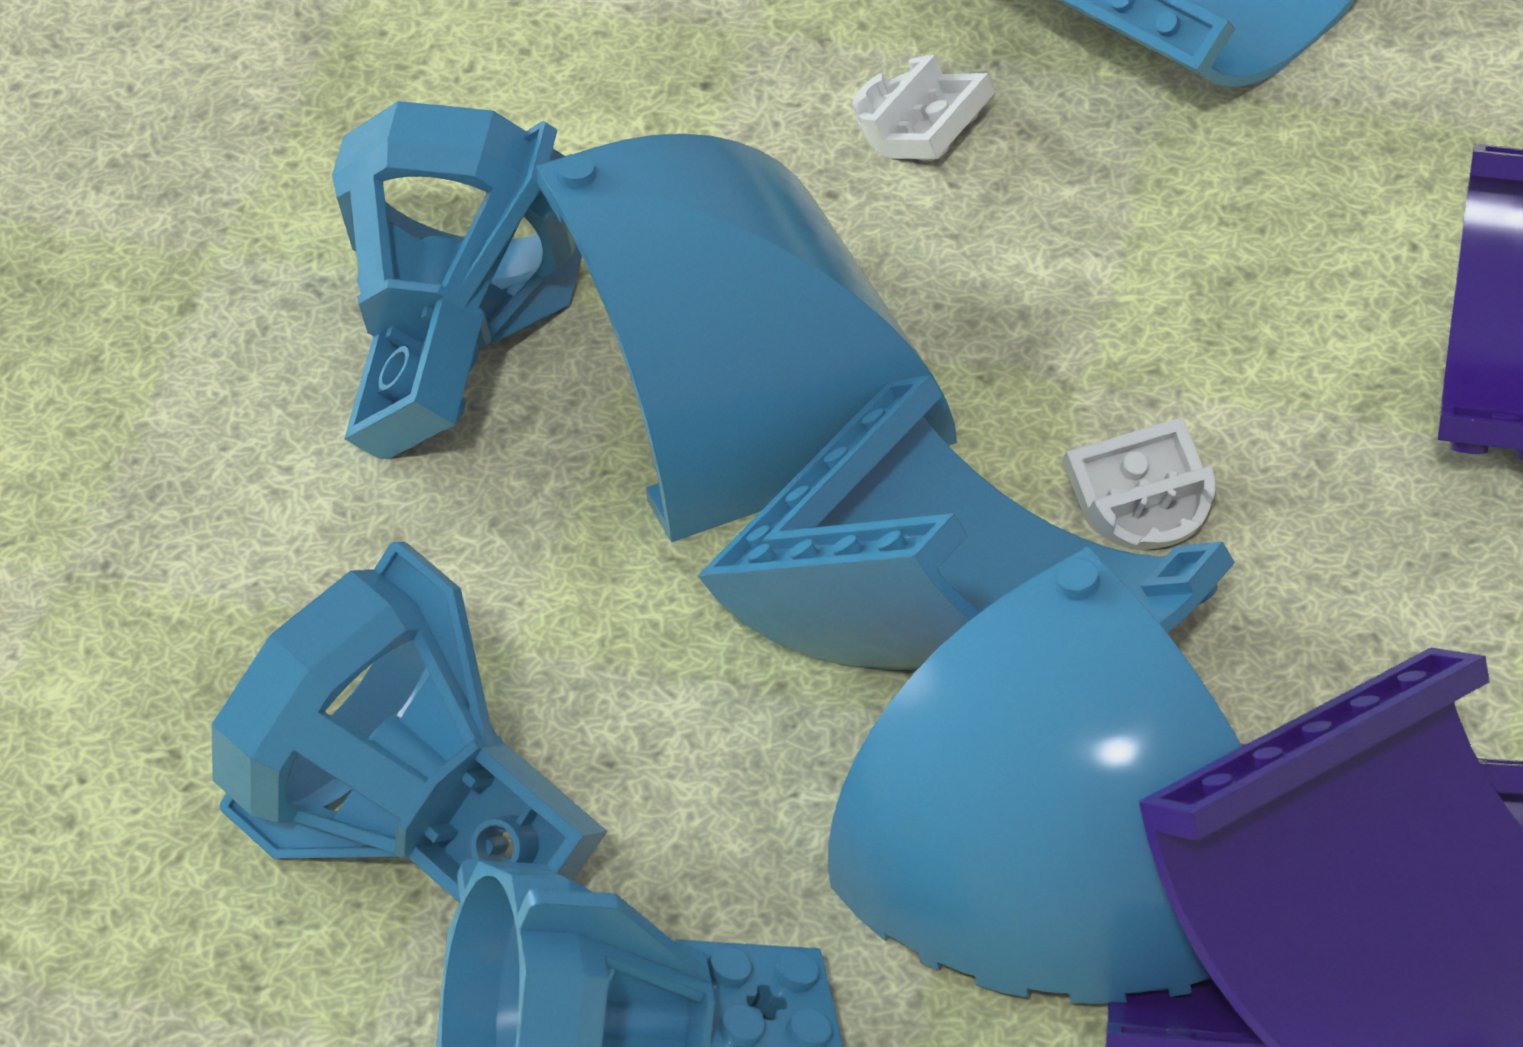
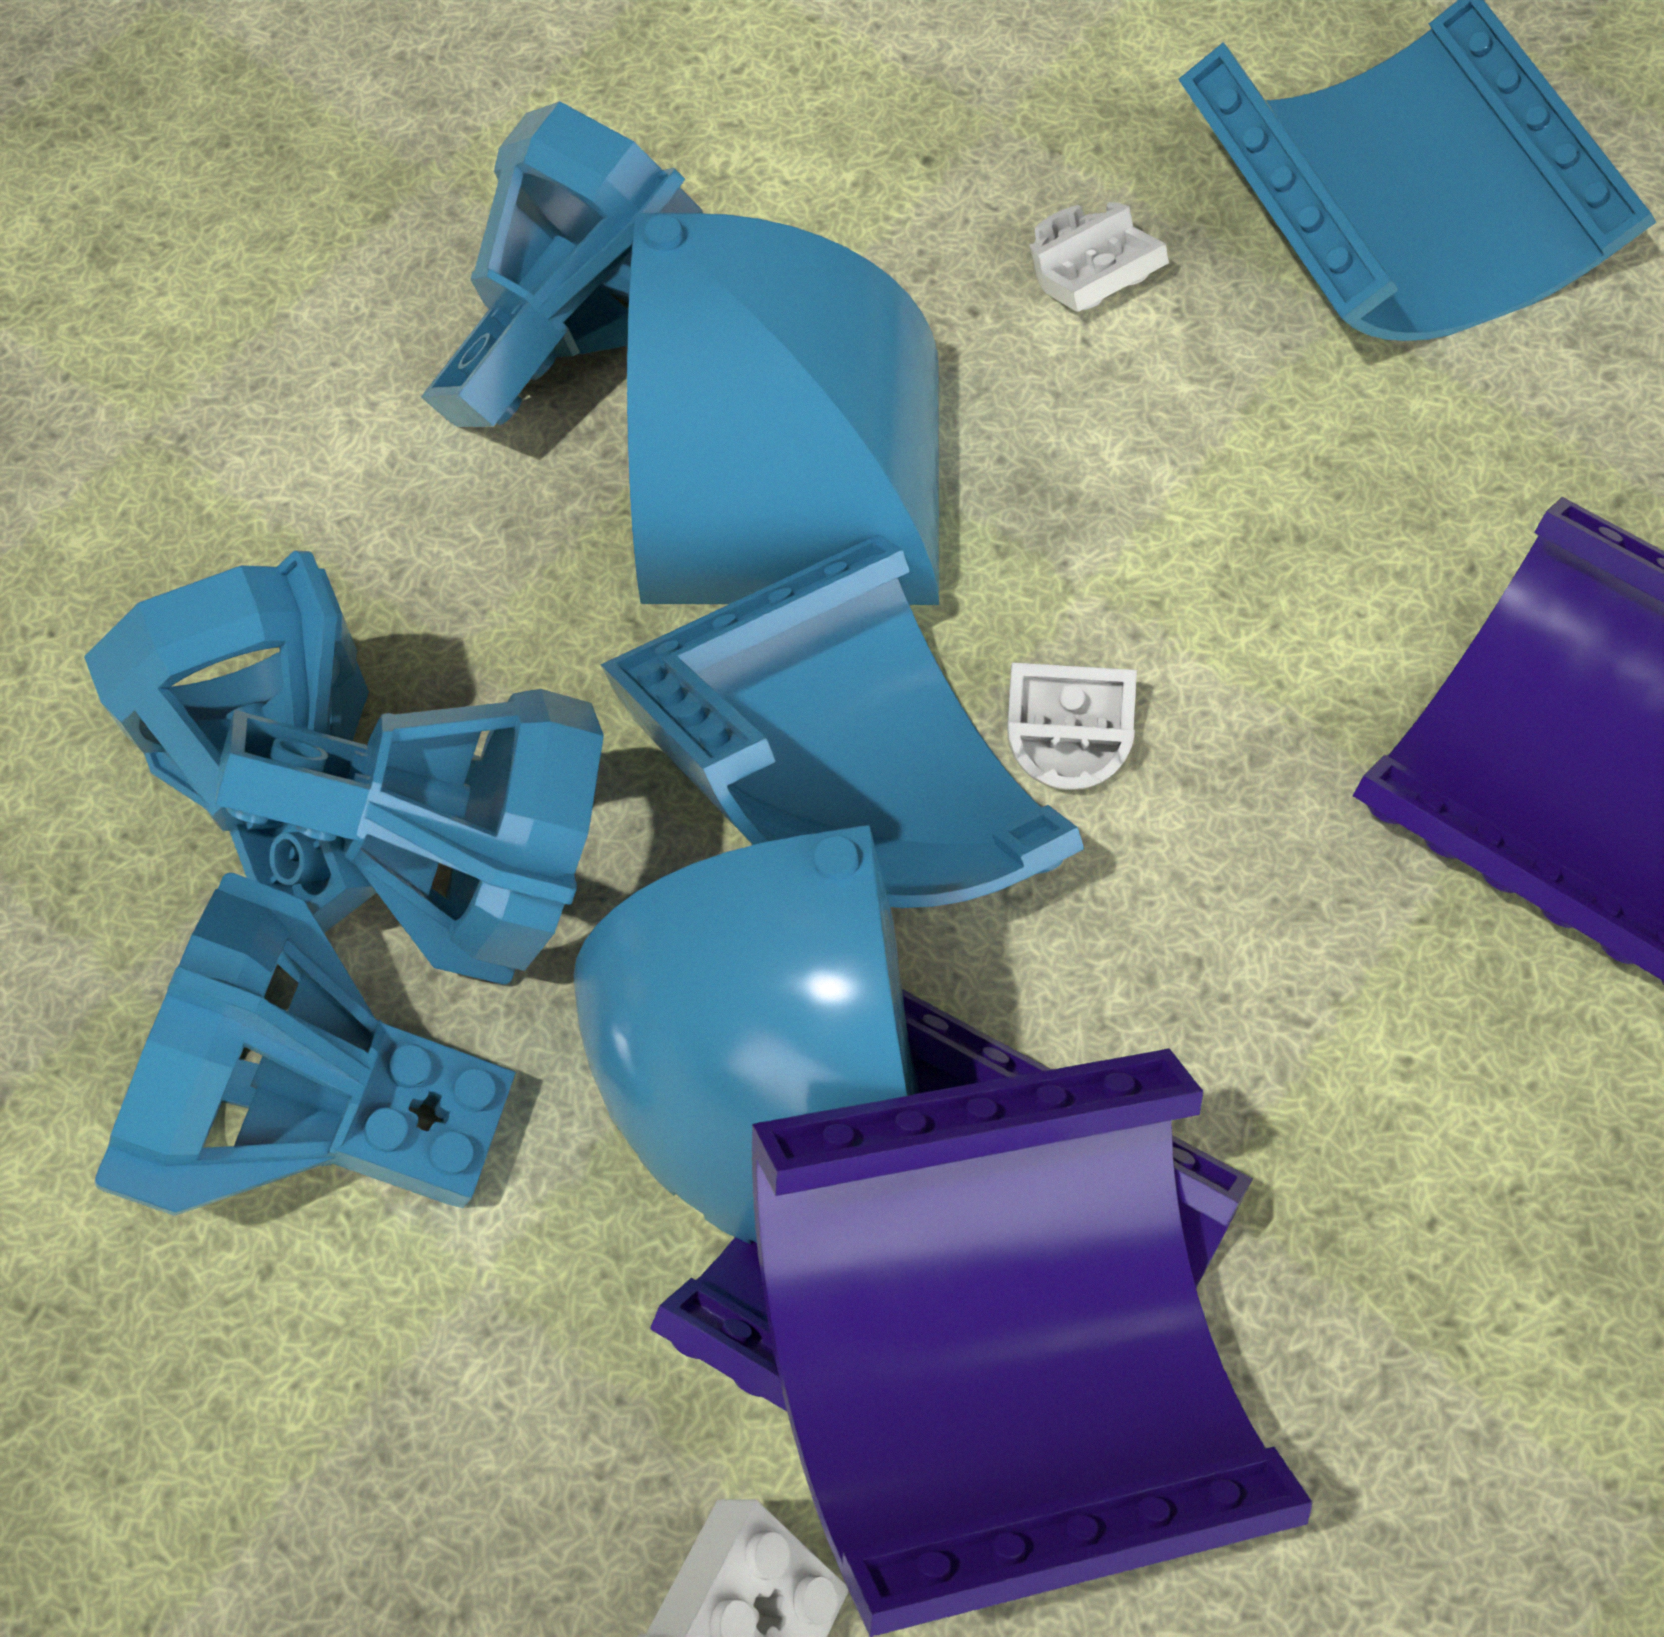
camera: 25 degrees right, 15 degrees up
none -> dark azure plate [215,689,604,984]

